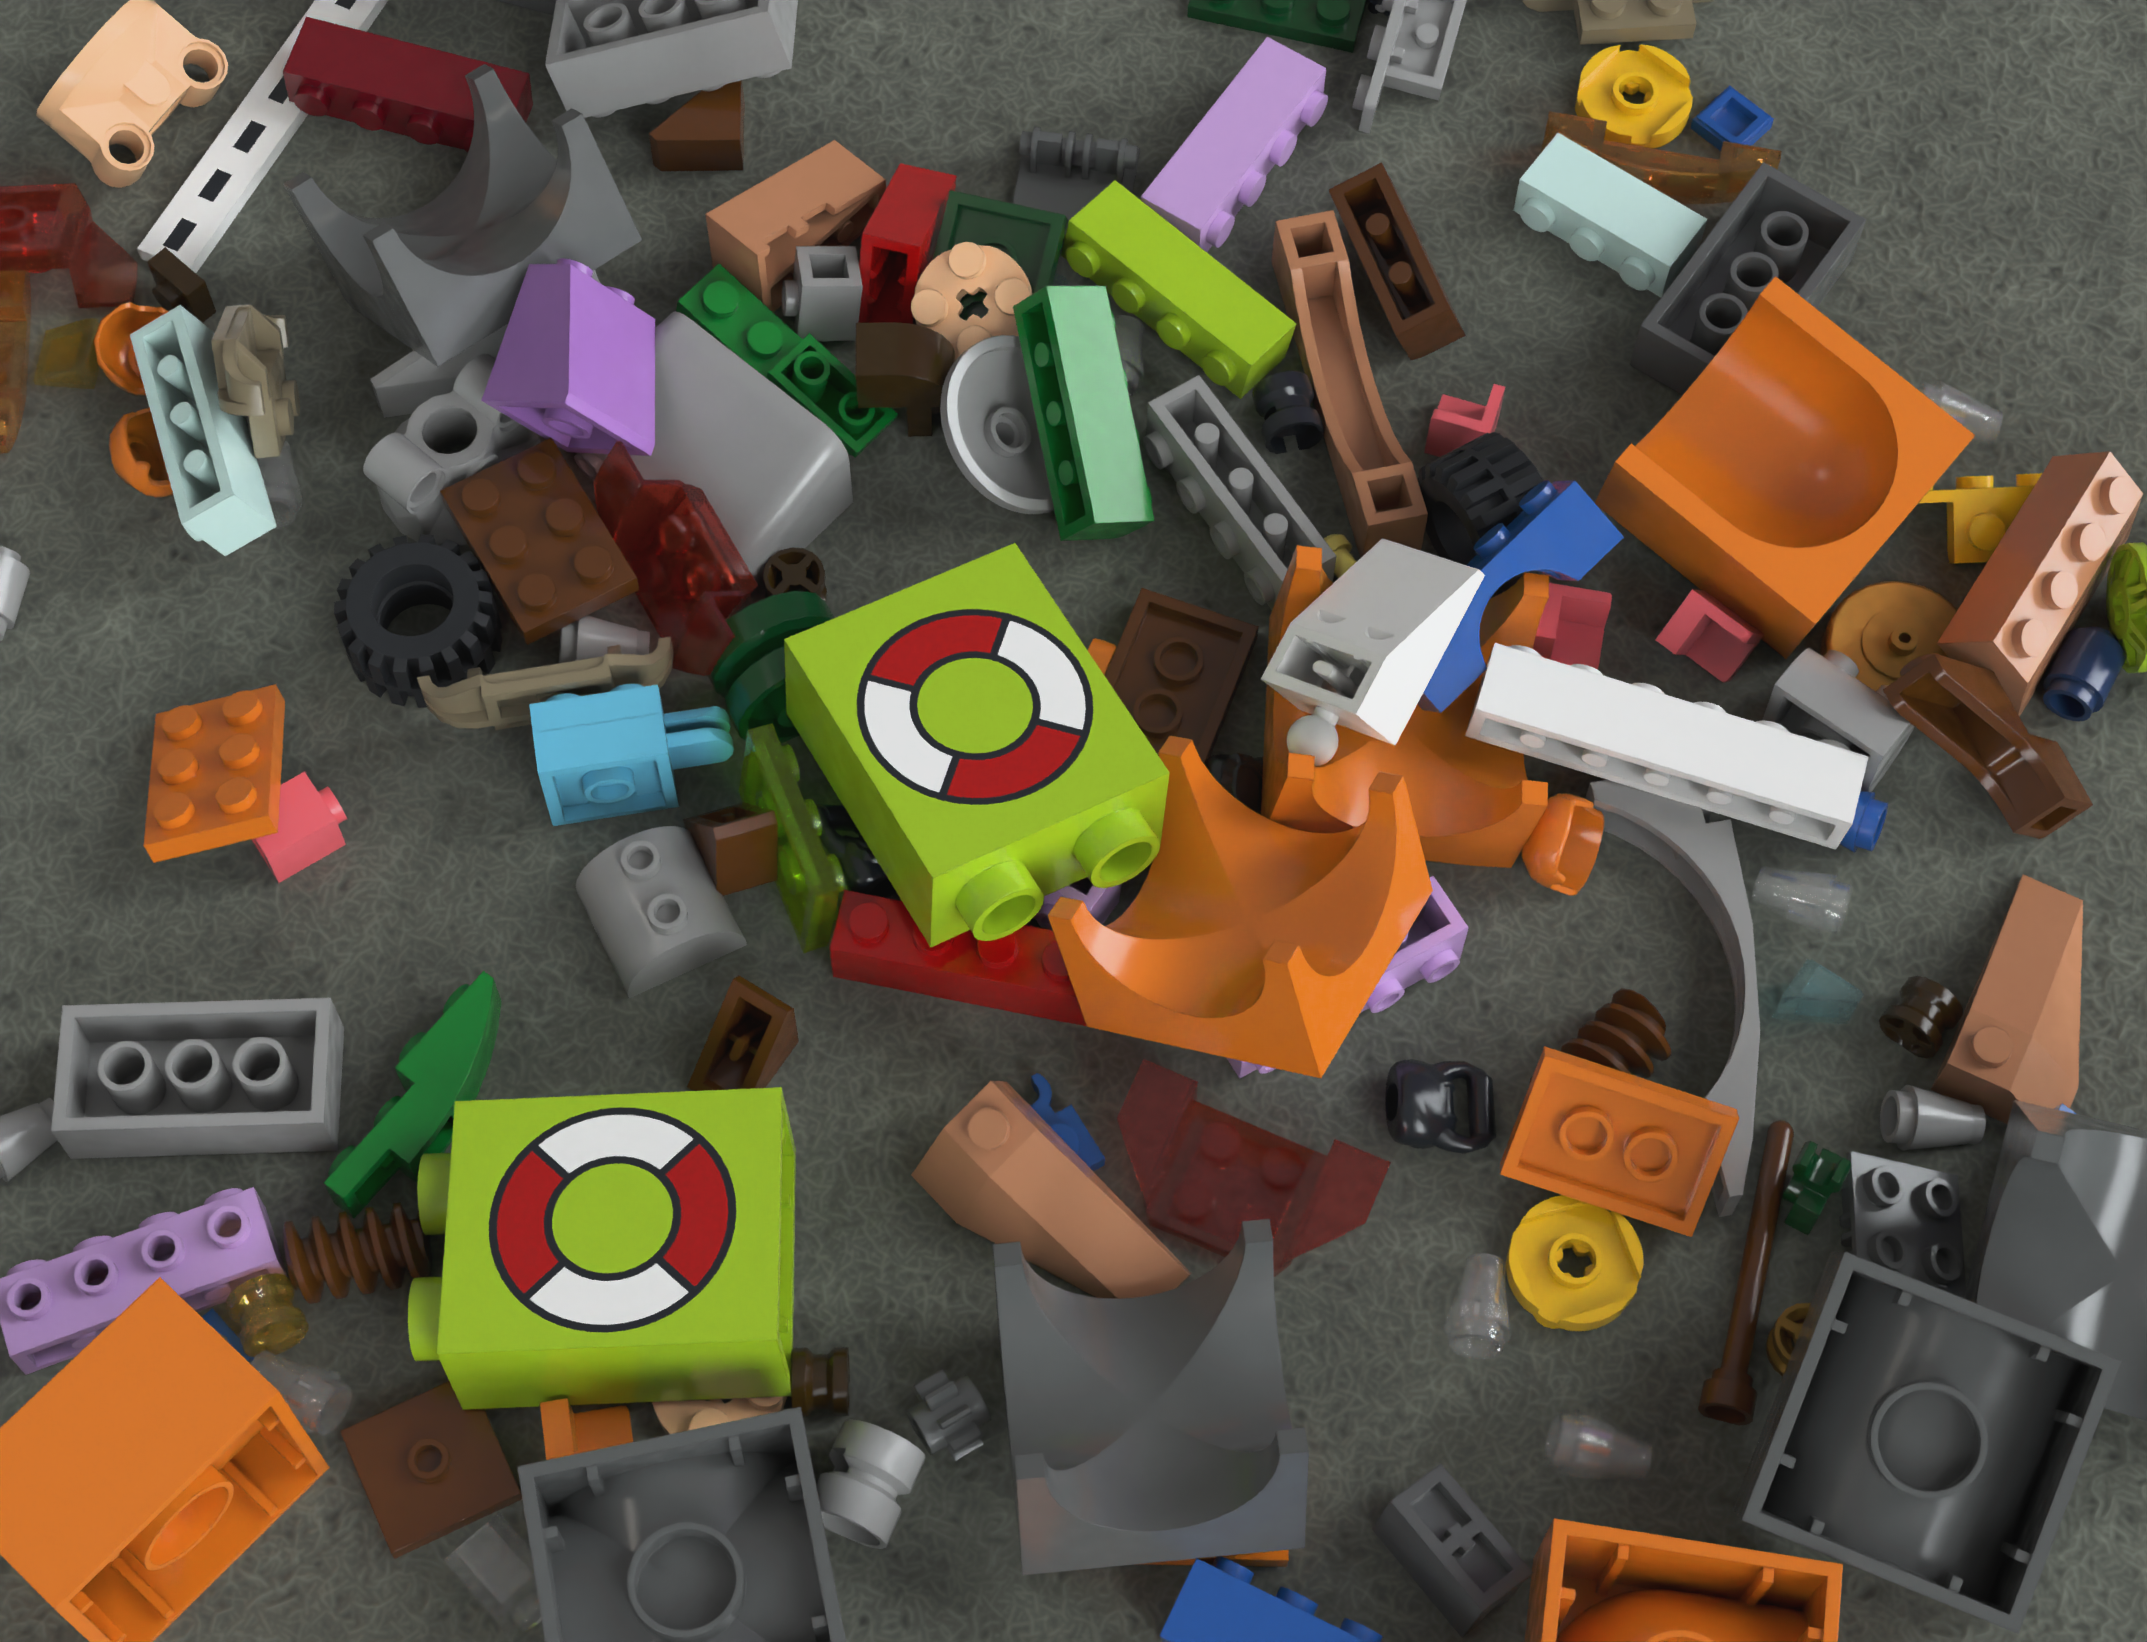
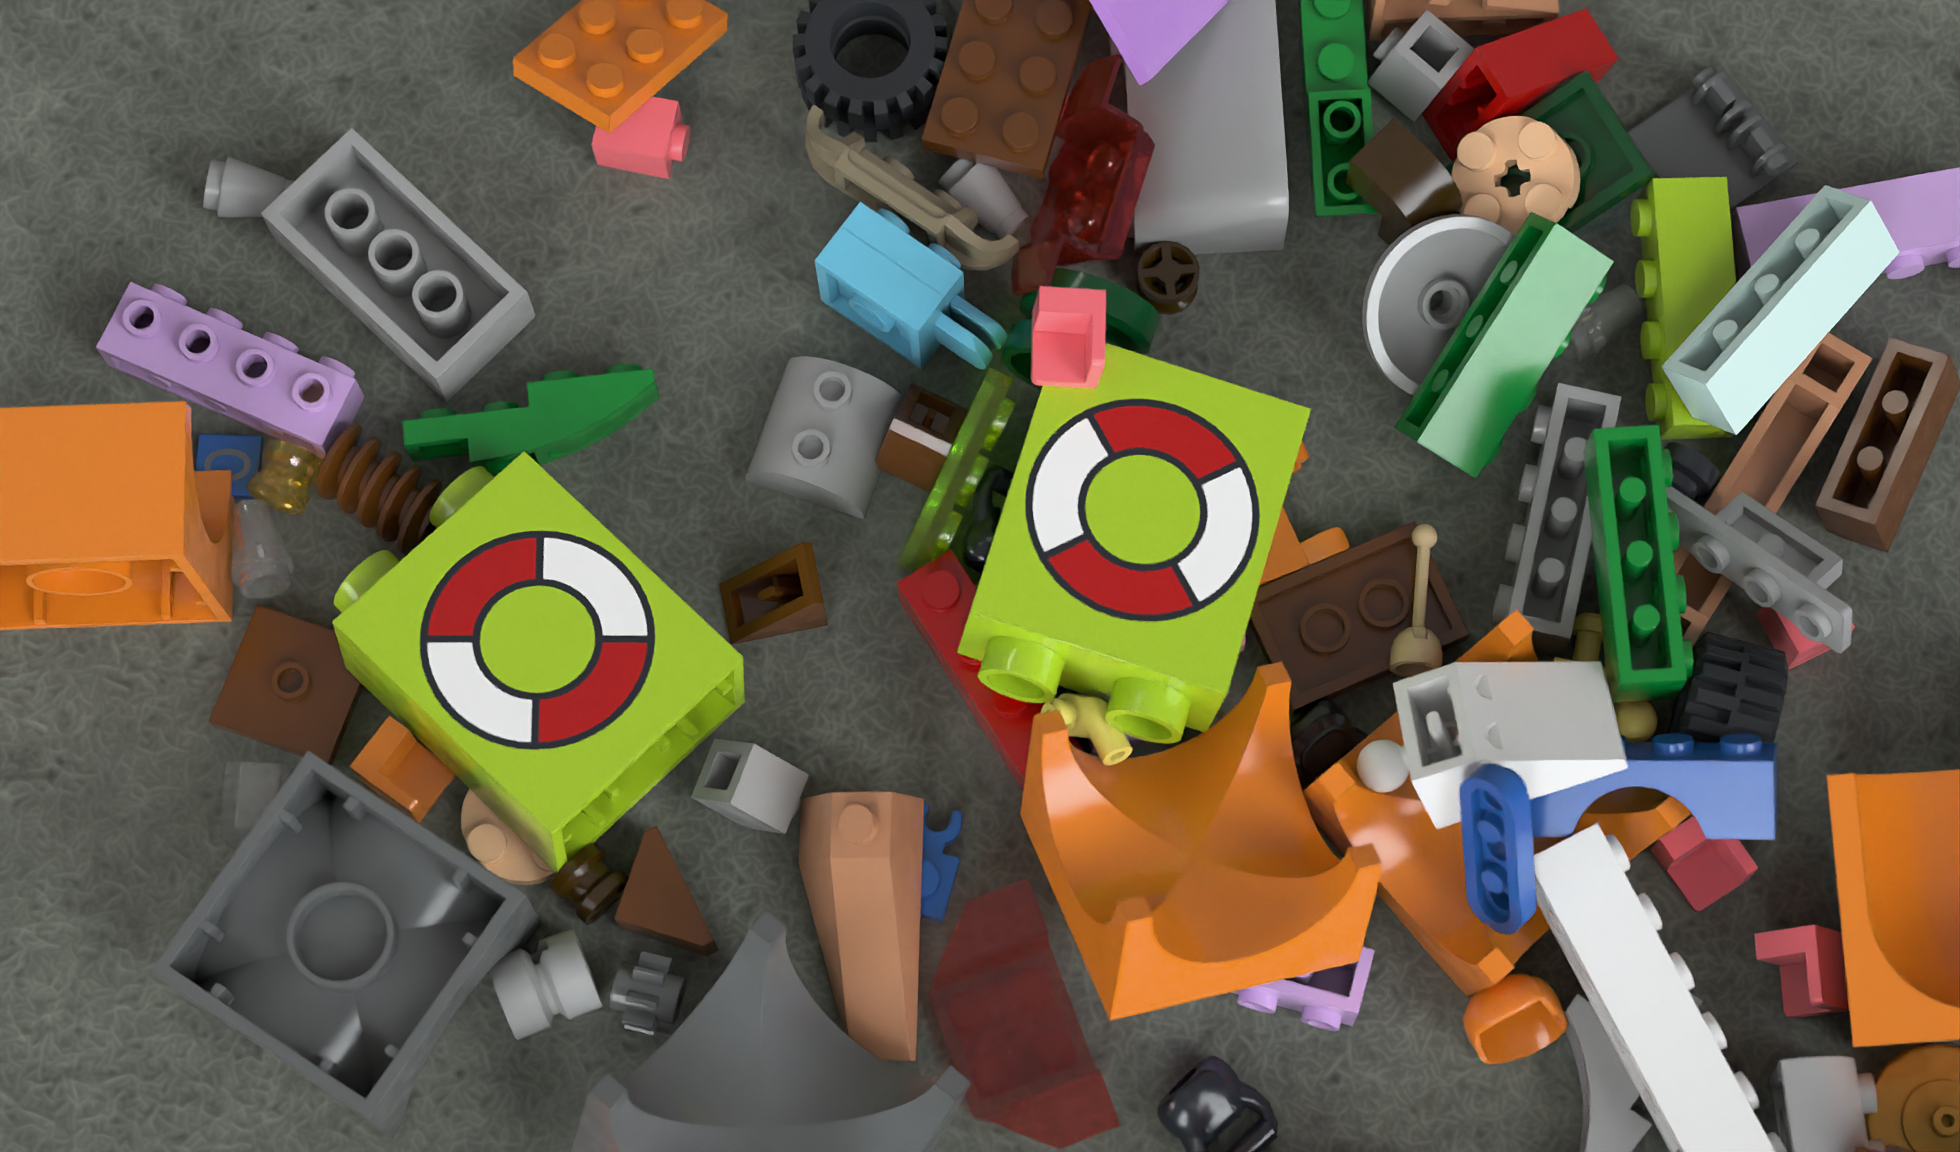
camera: 50 degrees right, 10 degrees up
none -> reddish brown slope [615,825,719,956]
none -> light grey brick [691,738,809,834]
none -> coral panel [1031,286,1106,389]
none -> light yellow arm [1041,693,1132,765]
none -> tan hinge [1389,524,1443,678]
none -> blue plate [1459,763,1537,934]
none -> green brick [1583,425,1693,702]
none -> light aqua brick [1662,185,1899,435]
none -> light grey bracket [1666,487,1853,654]

